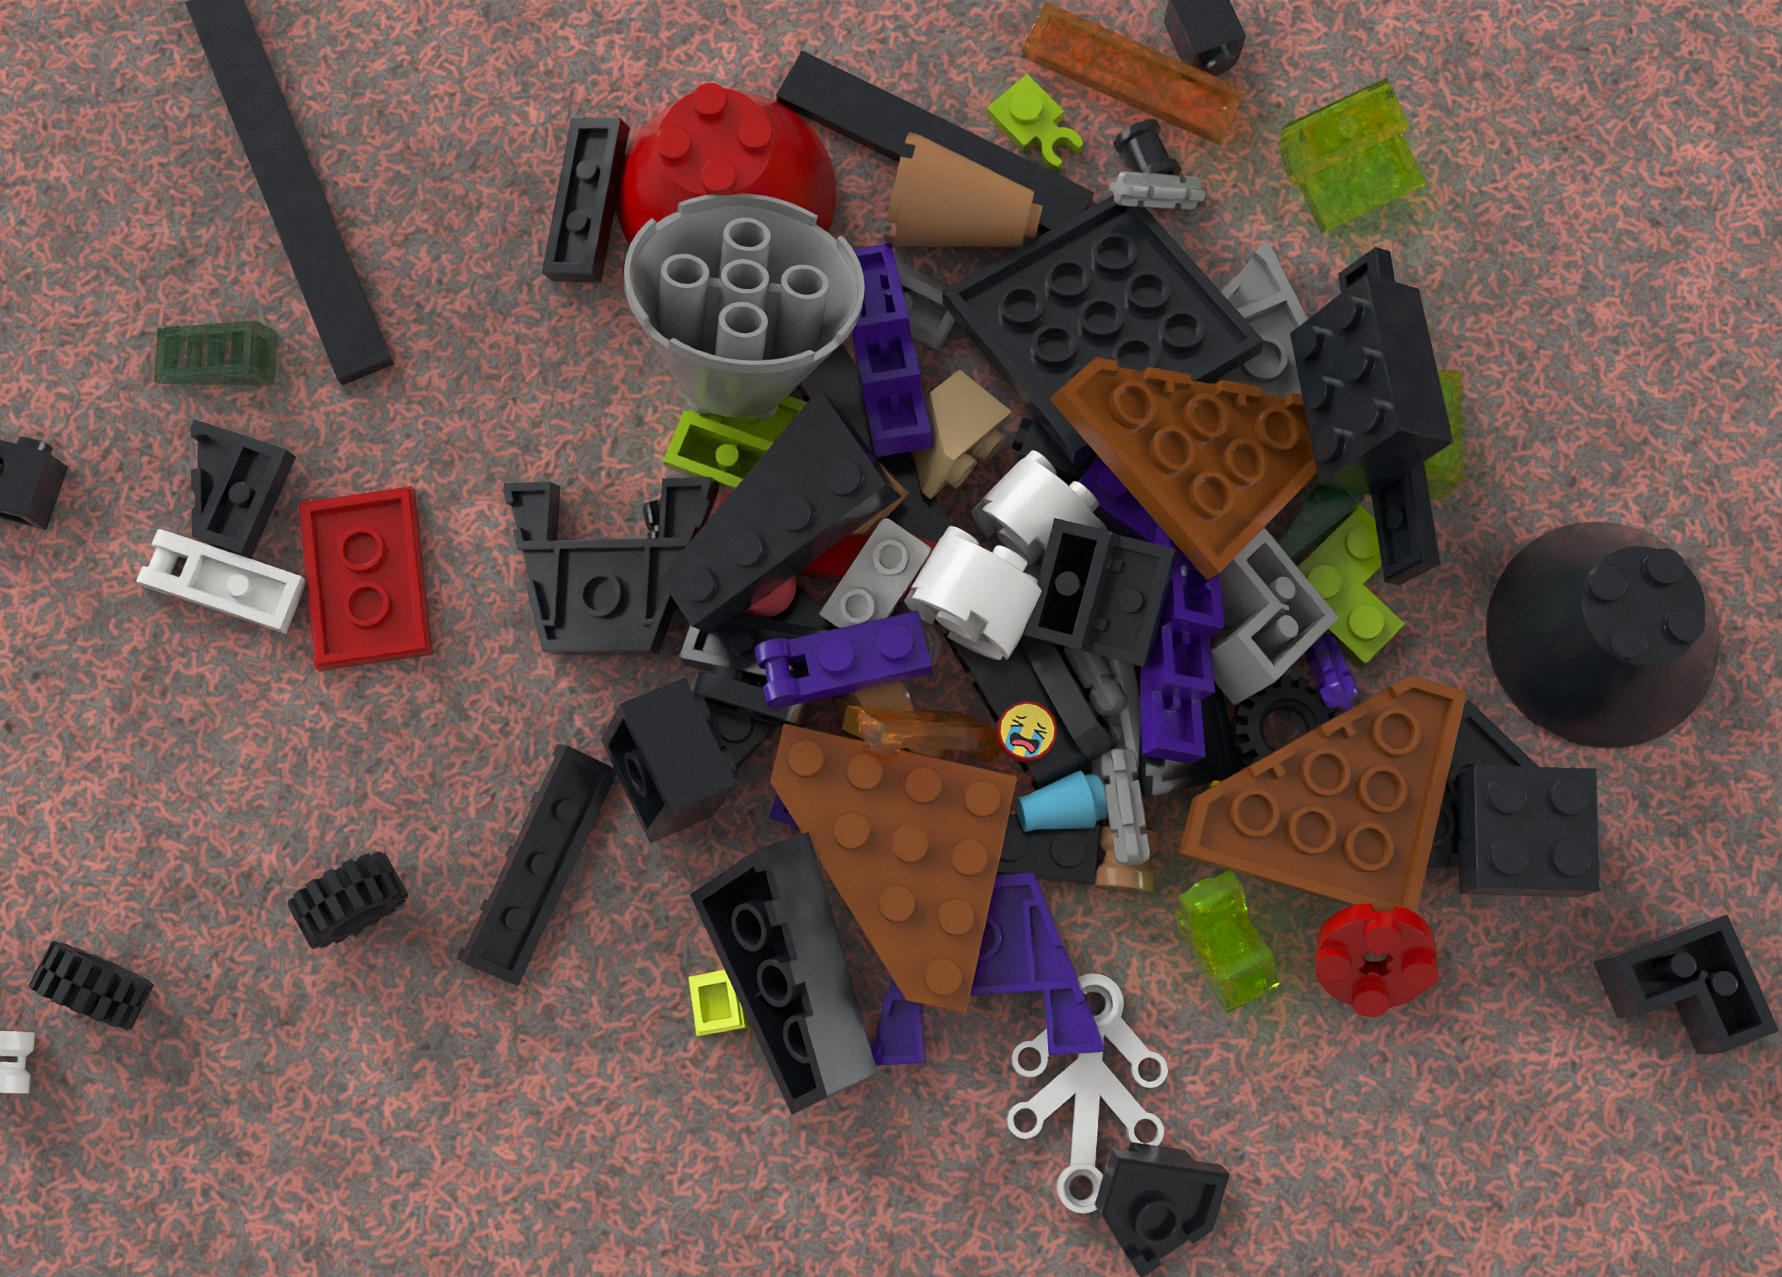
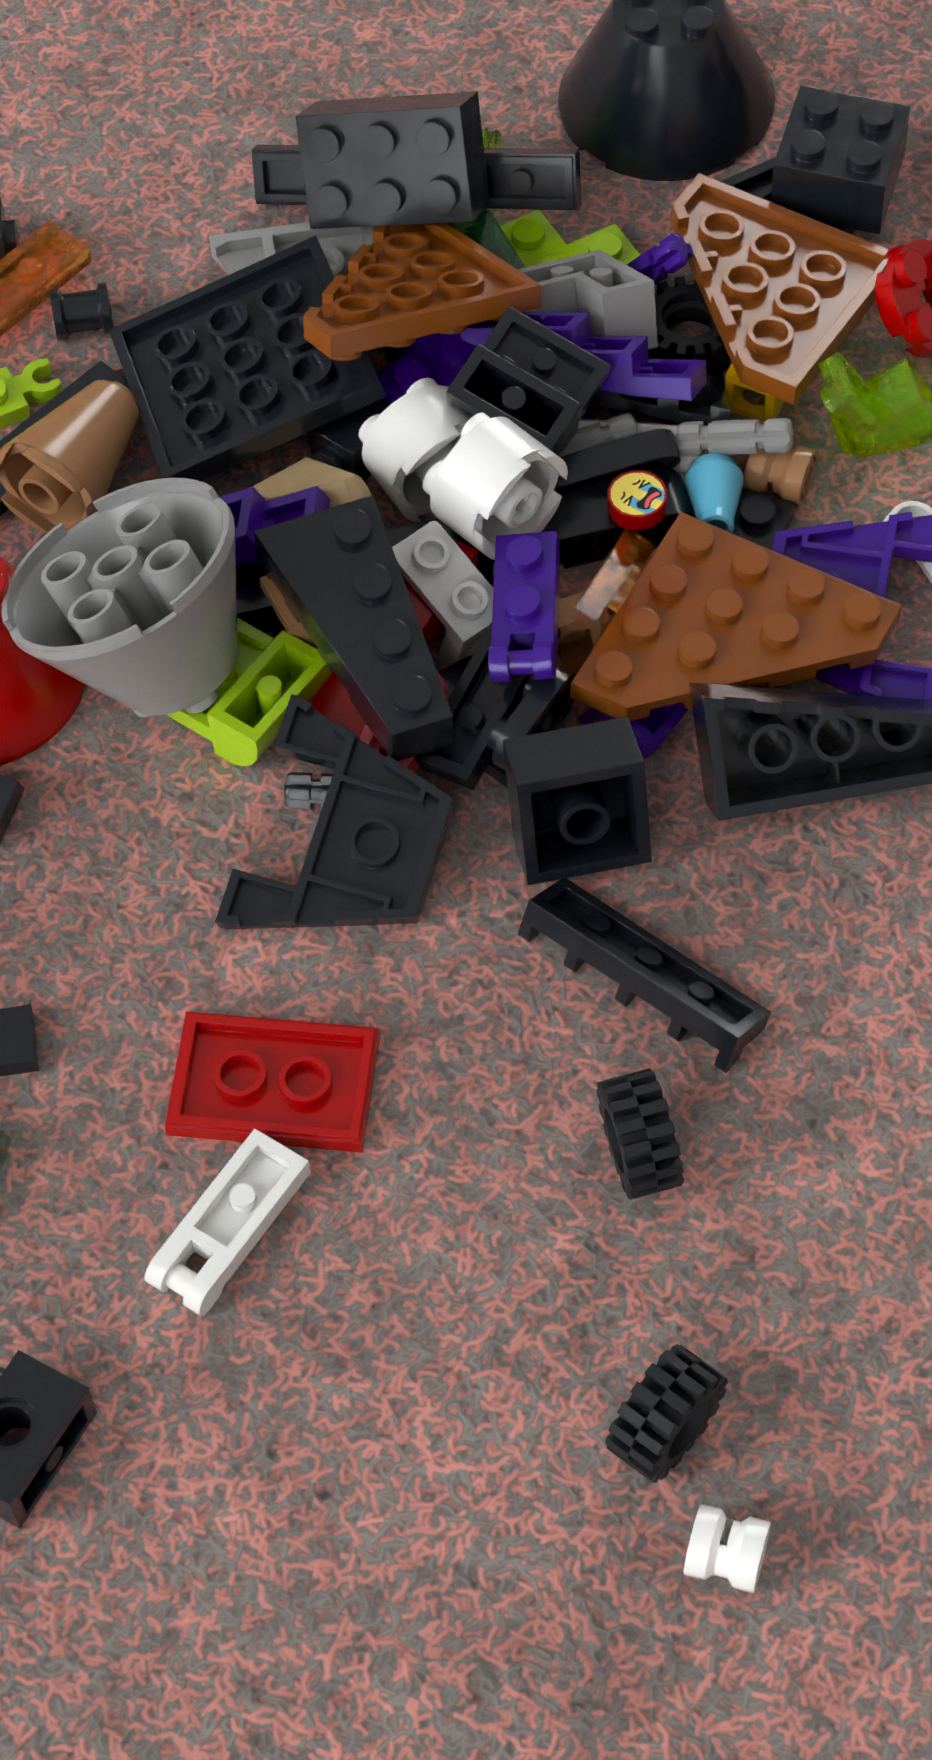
camera: 75 degrees left, 20 degrees down
black wing [191,419,296,559] -> none
neon yellow slope [688,970,751,1036] -> none
light grey axle [1110,171,1206,210] -> none
clear neon green brick [1280,77,1426,234] -> none

